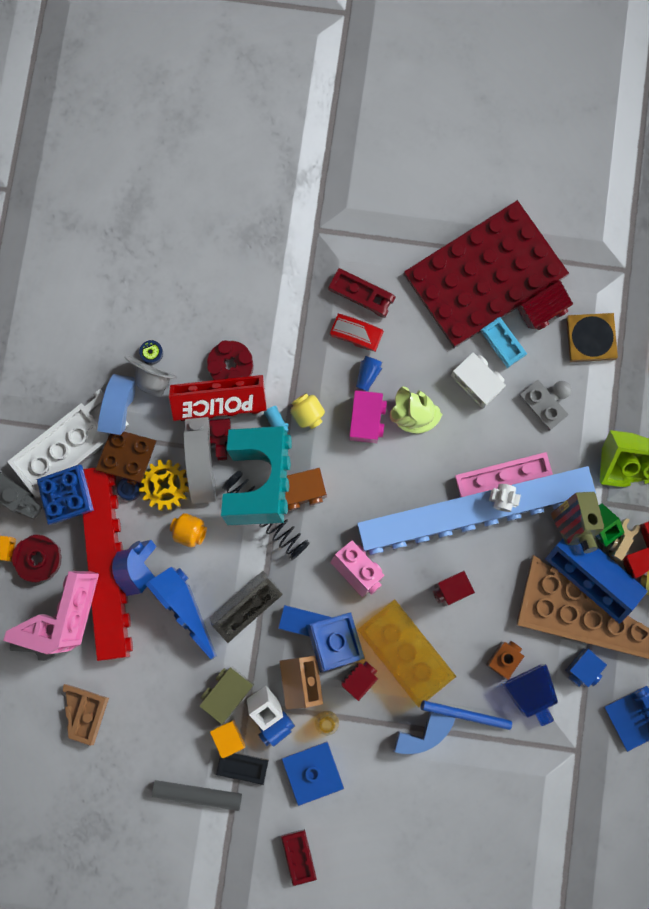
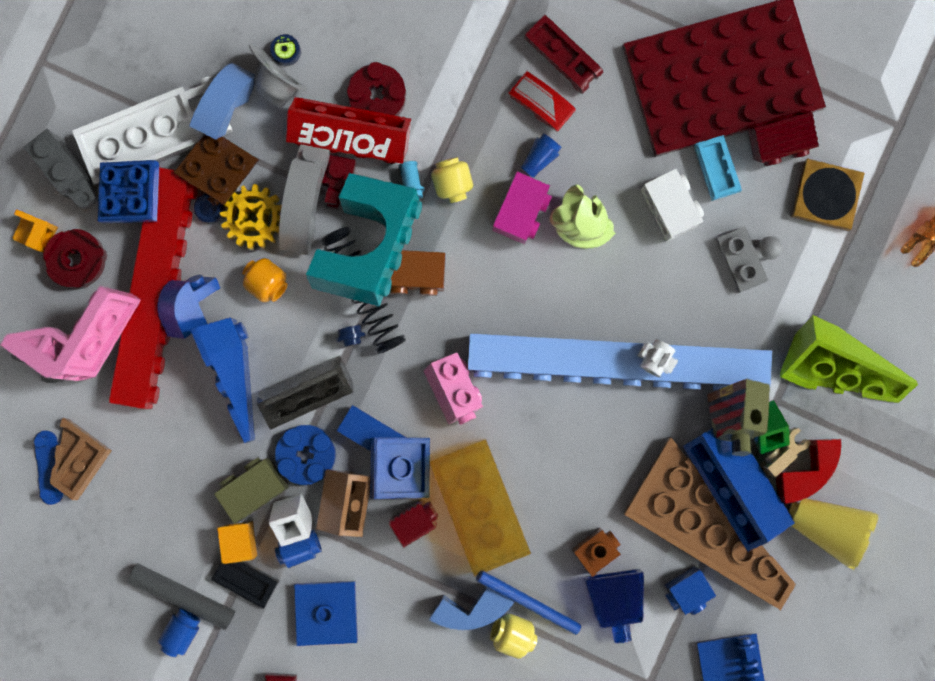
camera: 15 degrees right, 5 degrees up
clear yellow cone [315,711,339,736] -> none
dark red brick [432,571,475,607] -> none
bright pink plate [455,452,553,498] -> none
none -> blue piece [34,430,63,505]
none -> blue brick [158,609,201,657]
none -> blue plate [275,425,336,485]
none -> dark blue plate [336,325,366,347]
none -> light yellow head [490,614,537,659]

